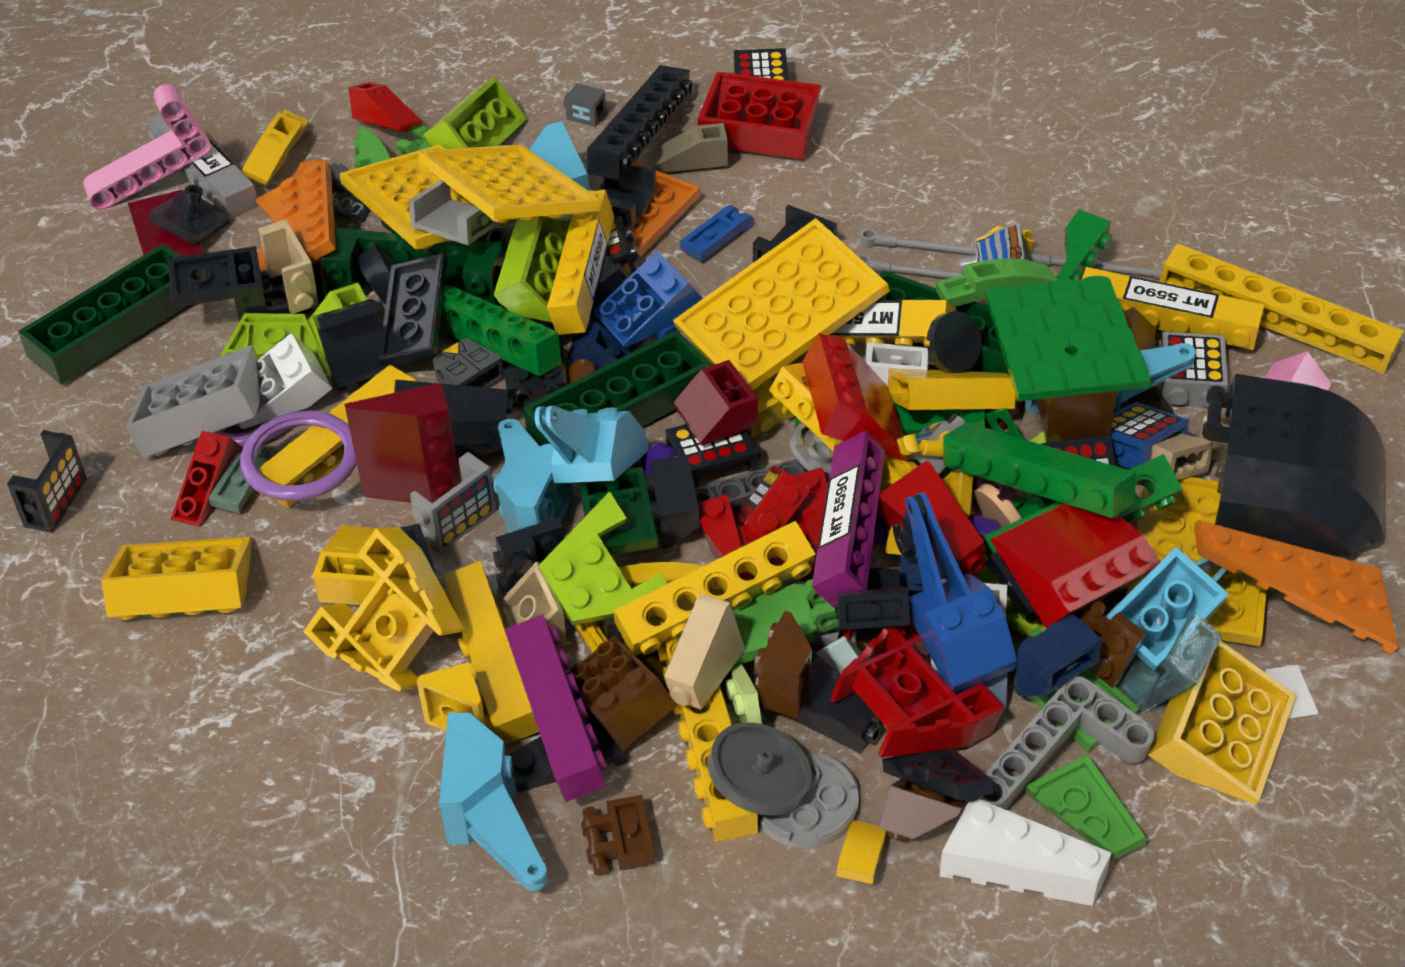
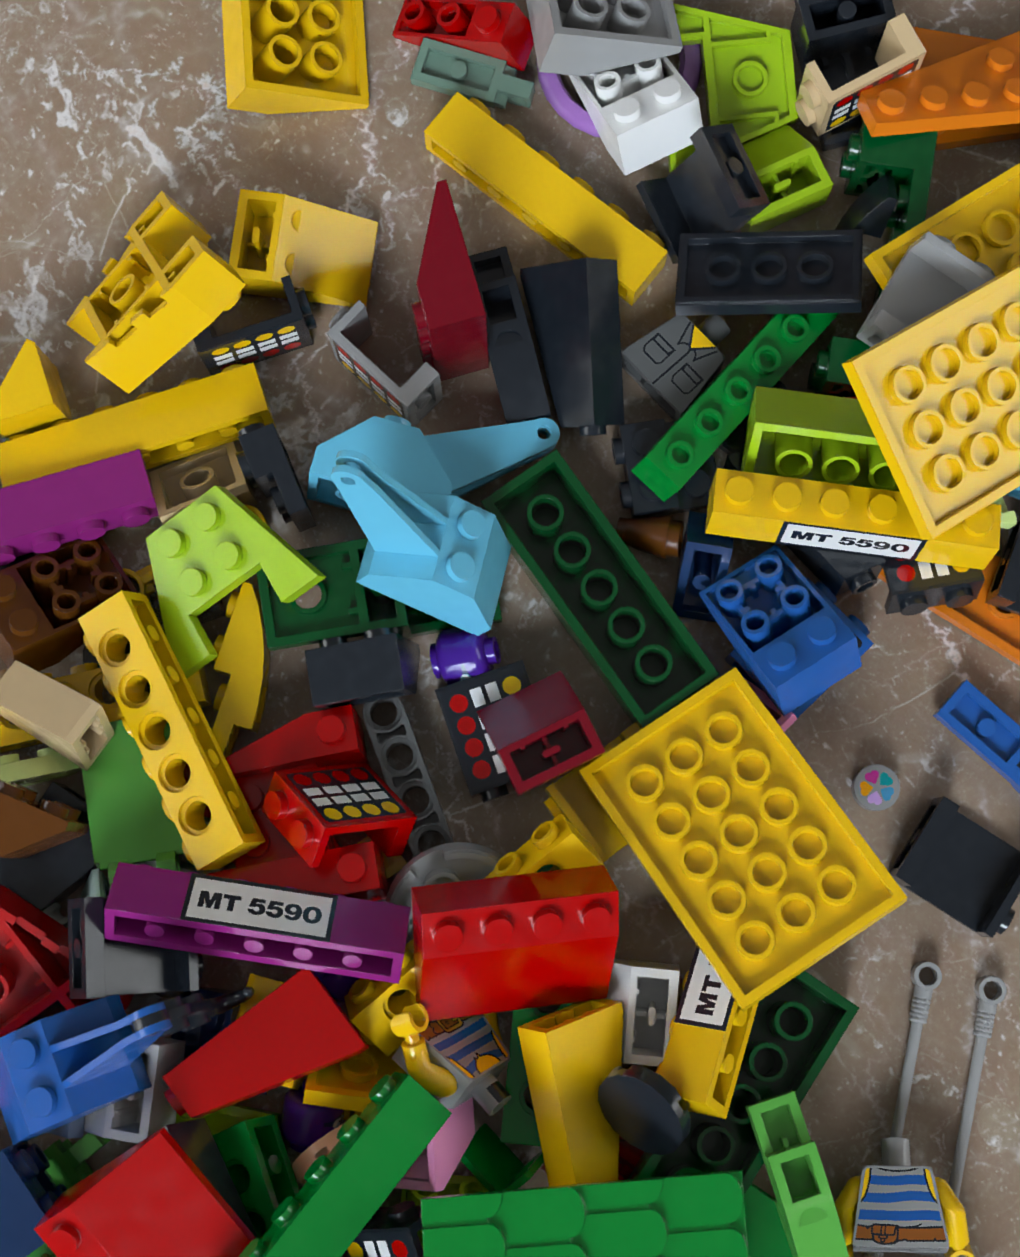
camera: 90 degrees right, 35 degrees up
medium lavender wedge [240,411,357,501] -> none

